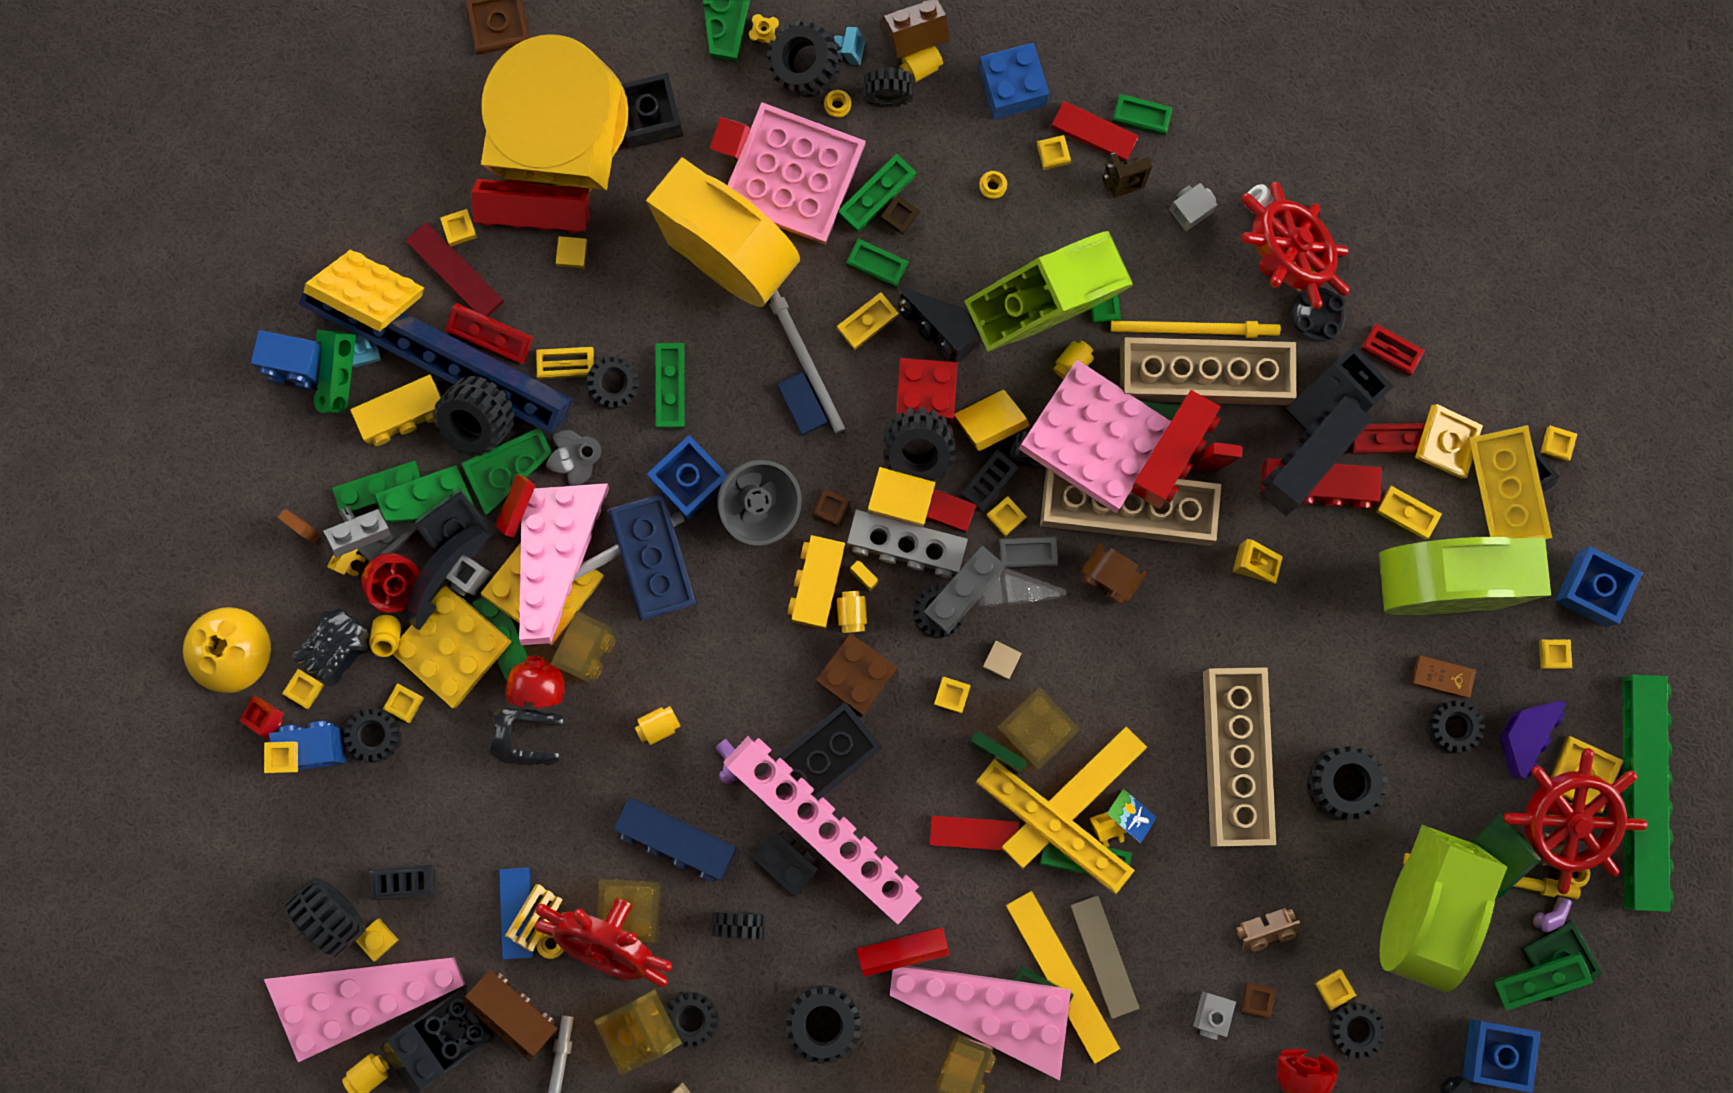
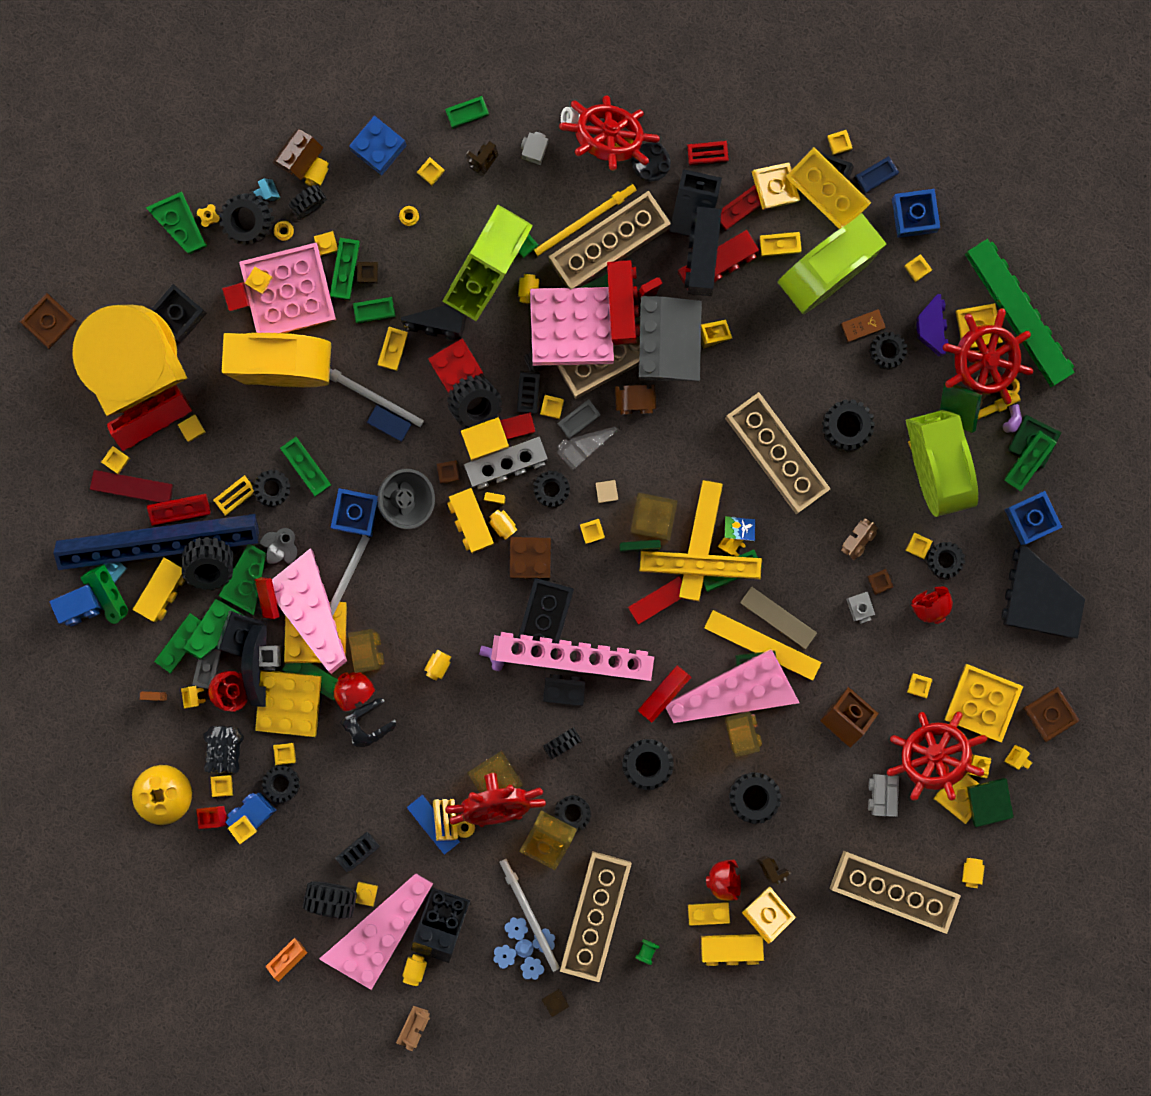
camera: 30 degrees left, 5 degrees up
yellow plate [303,250,424,332] -> none
plate [323,507,391,558] -> none
yellow brick [369,615,402,657] -> none
reddish brown brick [463,970,557,1062] -> none
dark blue tile [607,493,696,621] -> none
dark blue brick [614,797,737,883] -> none
dark grey brick [924,546,1005,634] -> none
yellow tile [954,389,1029,451] -> none
red tile [1051,101,1139,162] -> none
none -> yellow plate [245,267,273,295]
none -> orange plate [266,938,307,982]
none -> yellow plate [314,231,338,256]
none -> dark grey slope [639,296,702,381]
none -> dark blue tile [855,156,899,194]

